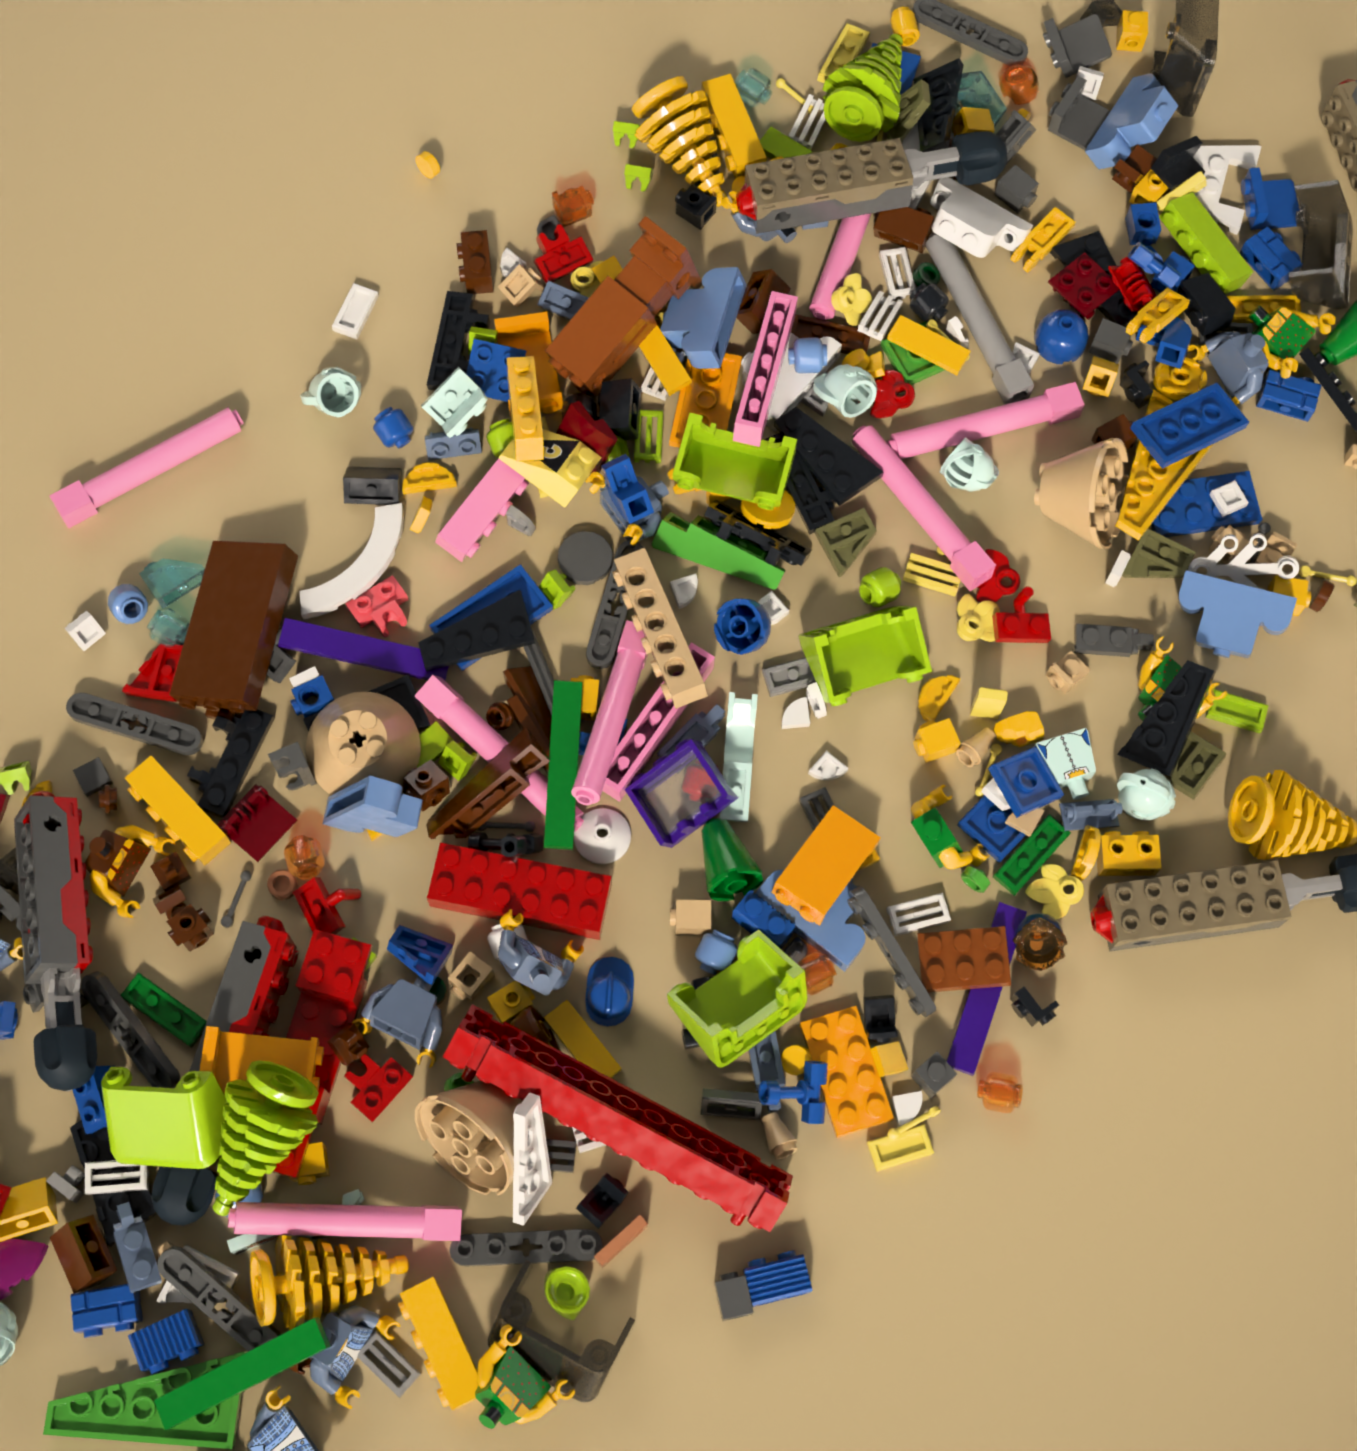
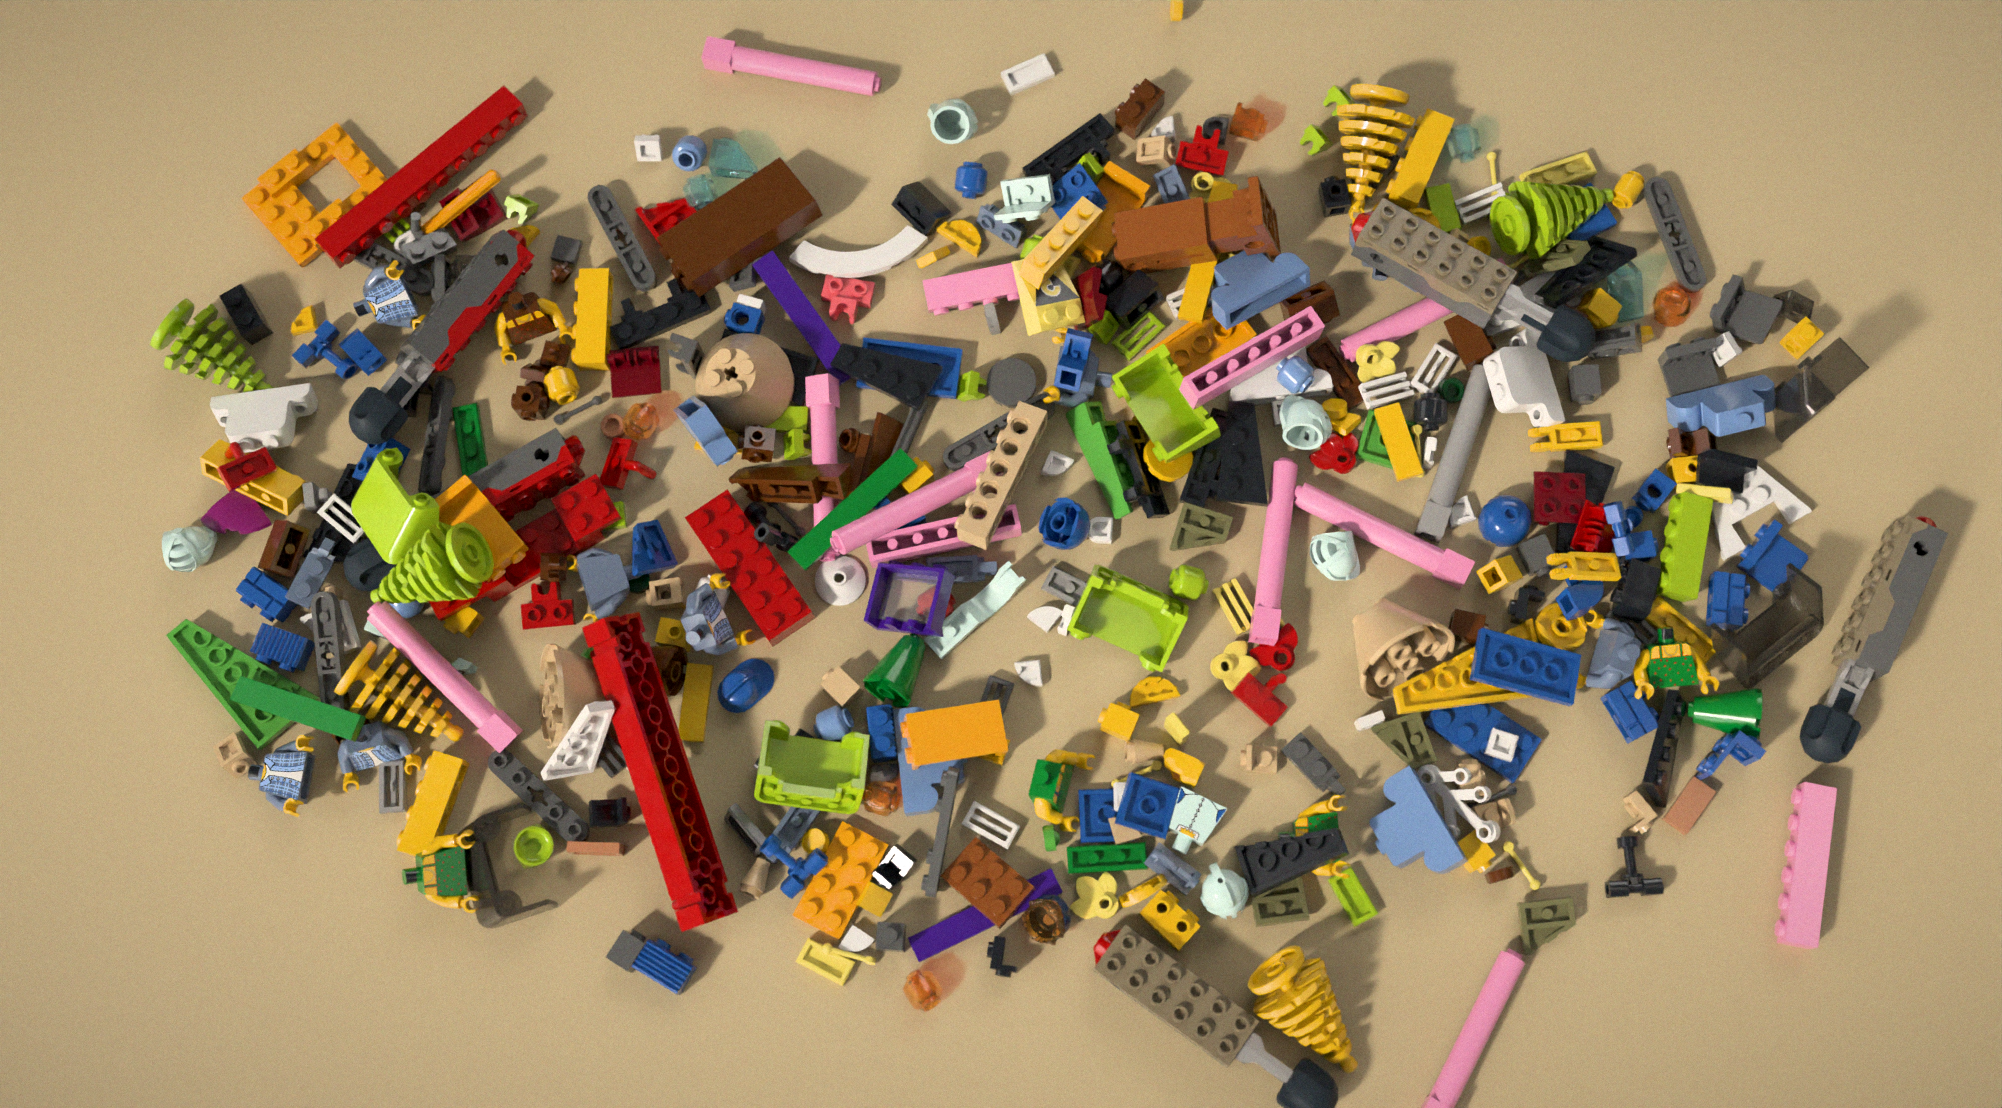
camera: 55 degrees right, 5 degrees up
none -> yellow head [544,366,580,405]

